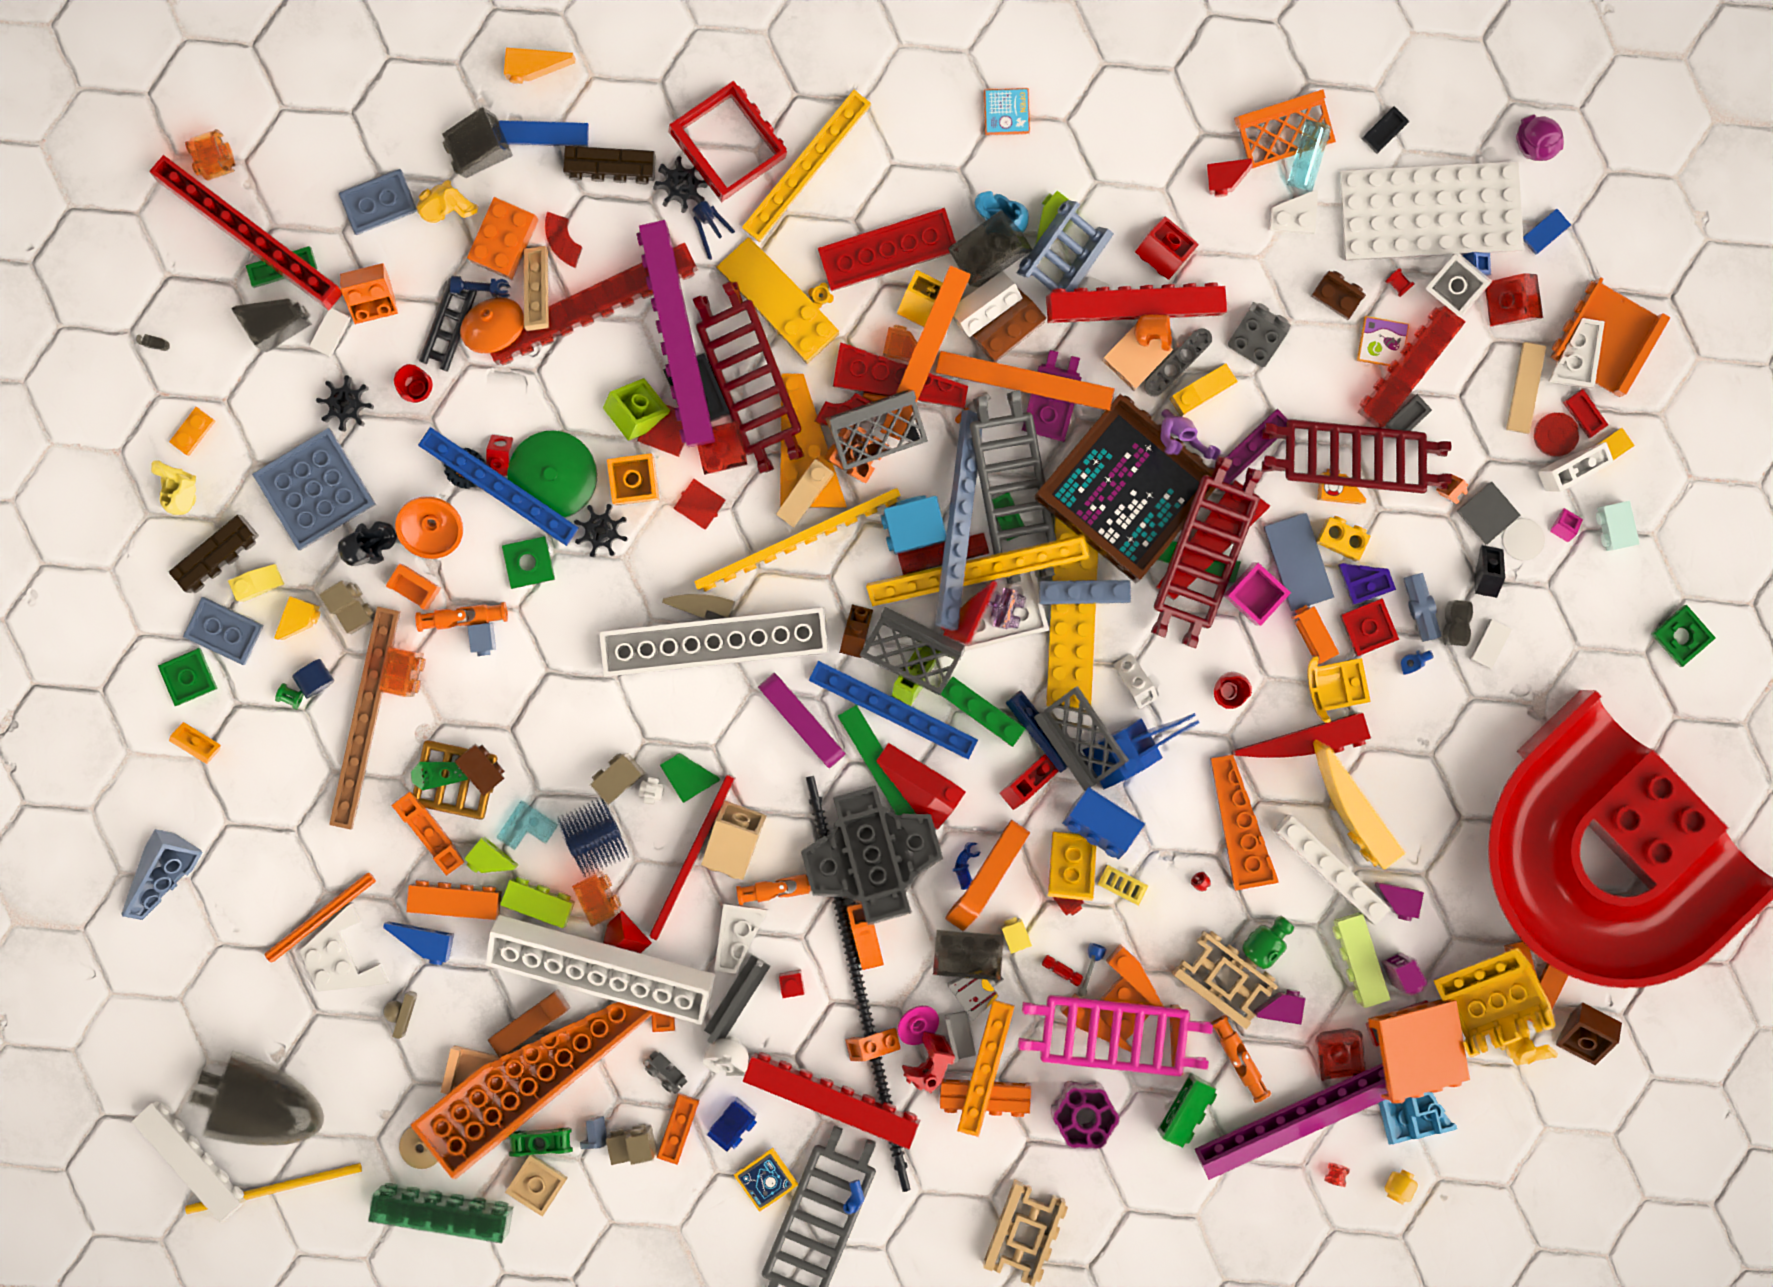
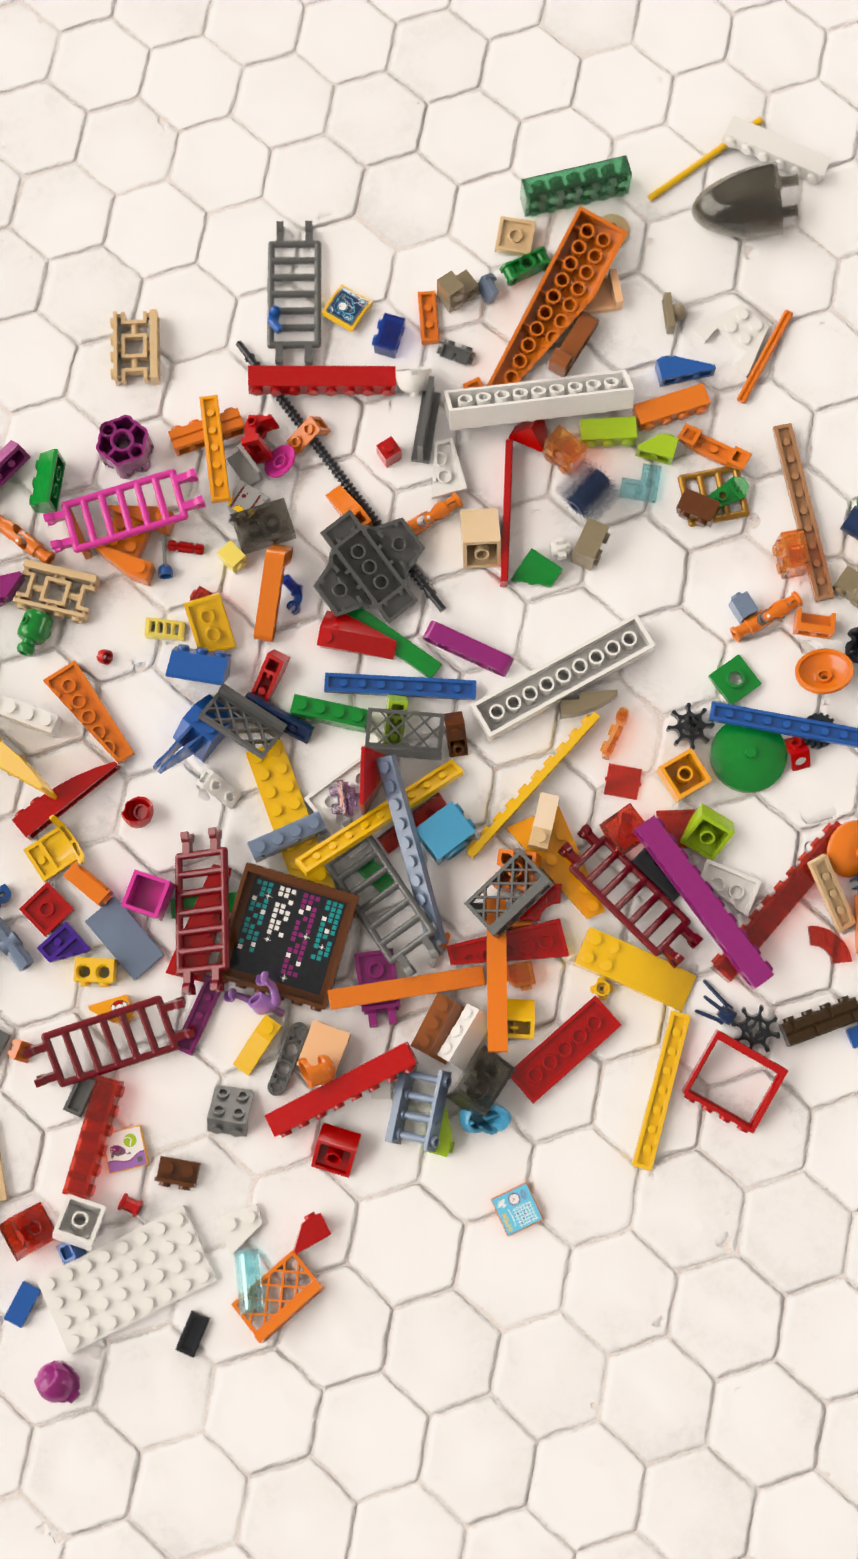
camera: 155 degrees right, 10 degrees down
none -> clear orange hinge [600,707,629,761]
none -> white wing [700,859,762,918]

